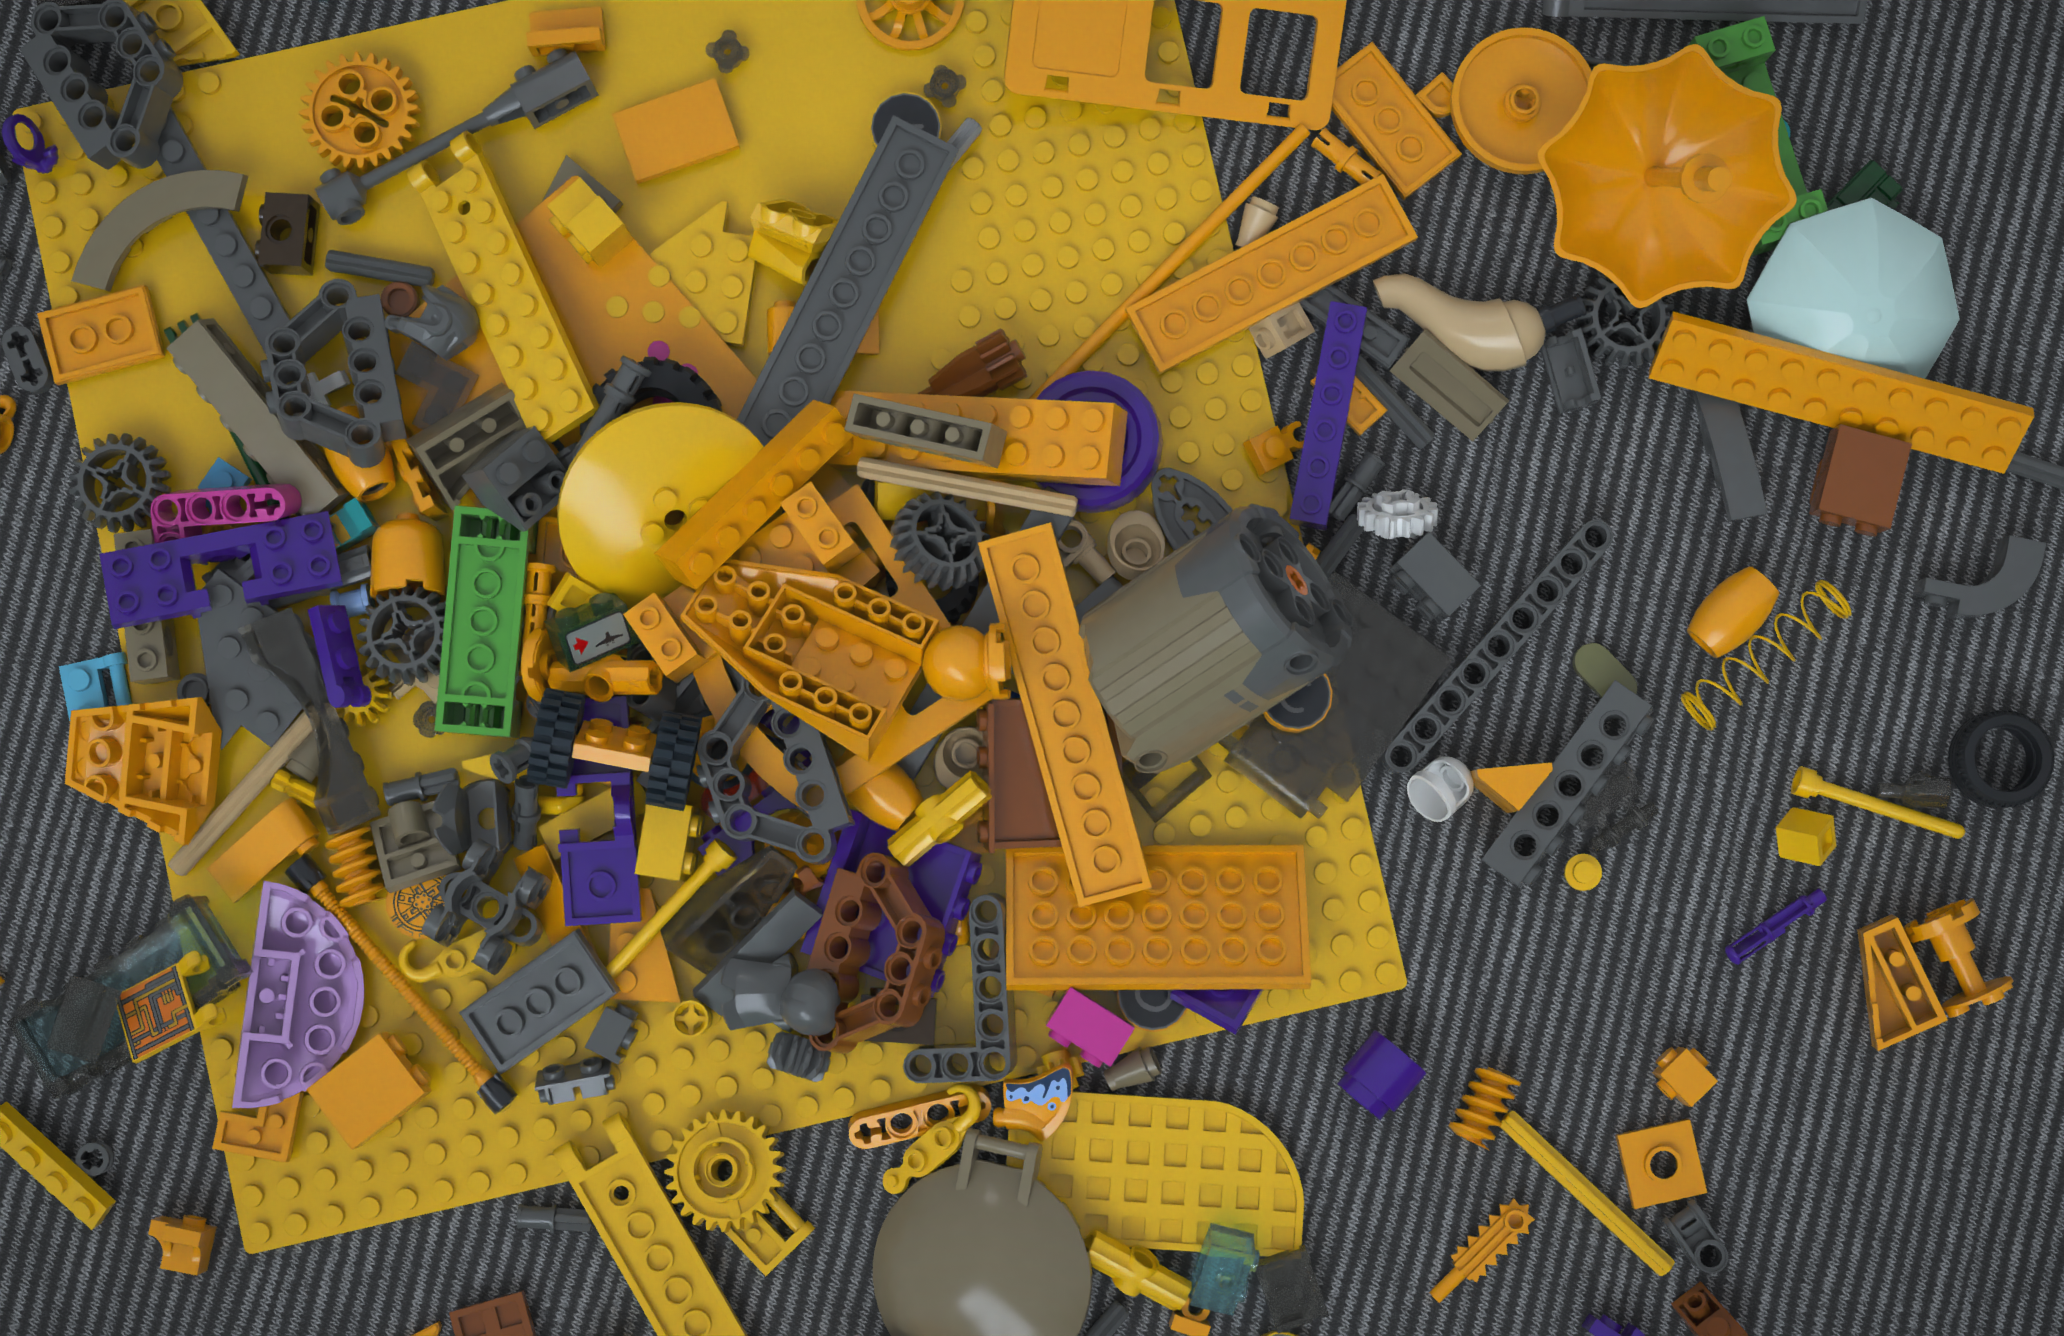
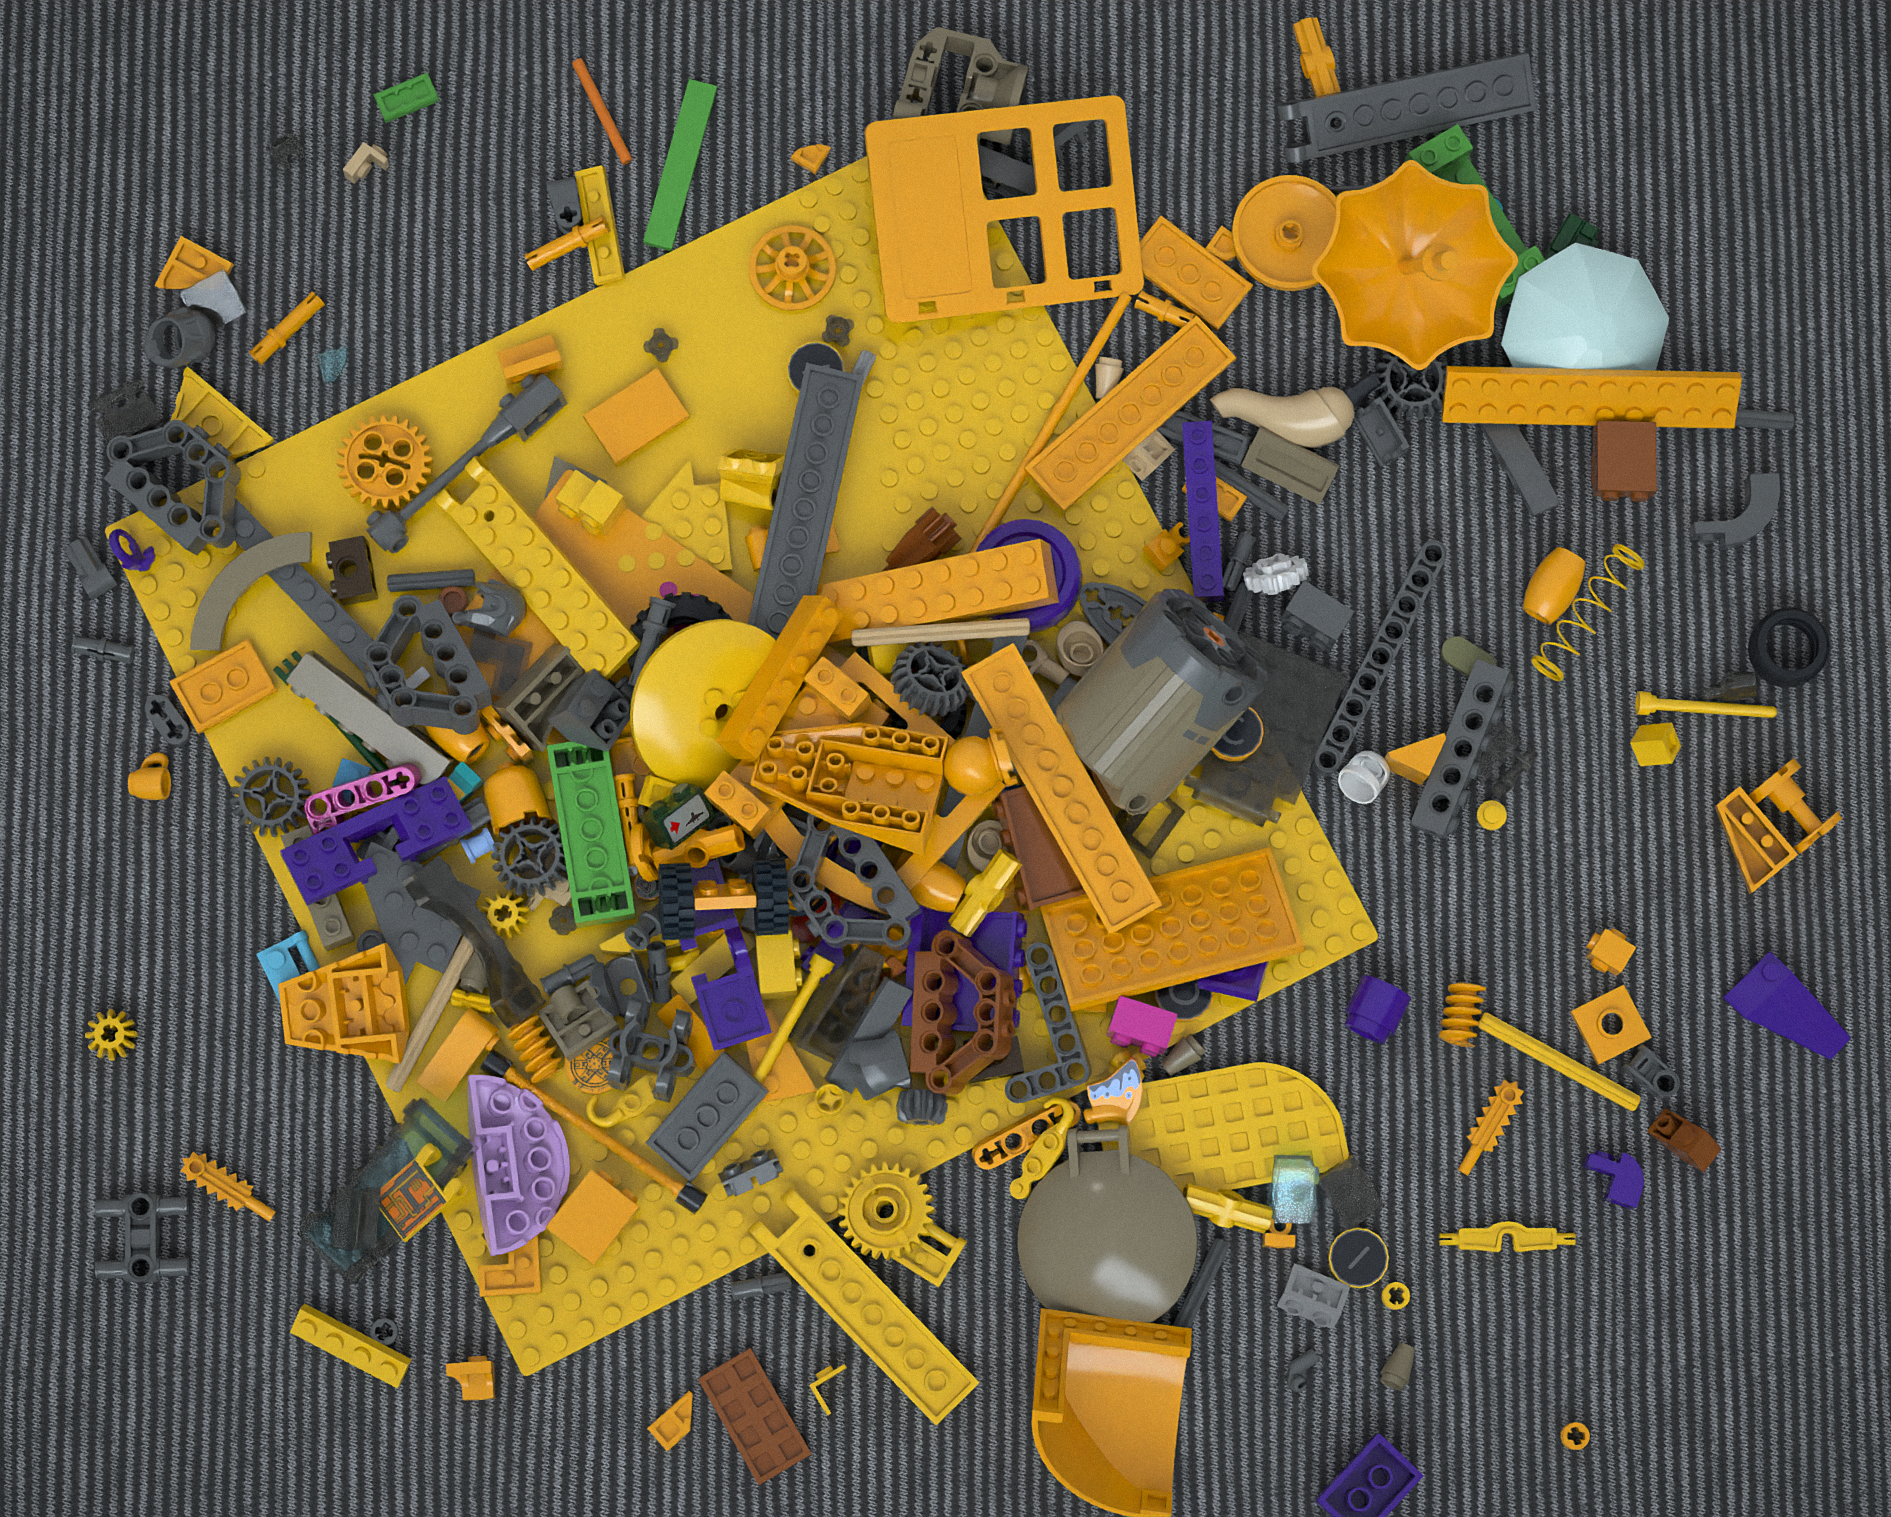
camera: 20 degrees left, 5 degrees down
dark purple plate [308,605,372,708] -> none
dark grey brick [585,1003,639,1064] -> none
dark grey hair [779,968,841,1036] -> none
dark tan brick [844,393,1007,469] -> none
dark purple piece [1725,888,1827,965] -> none
none -> dark purple wedge [1723,952,1851,1060]

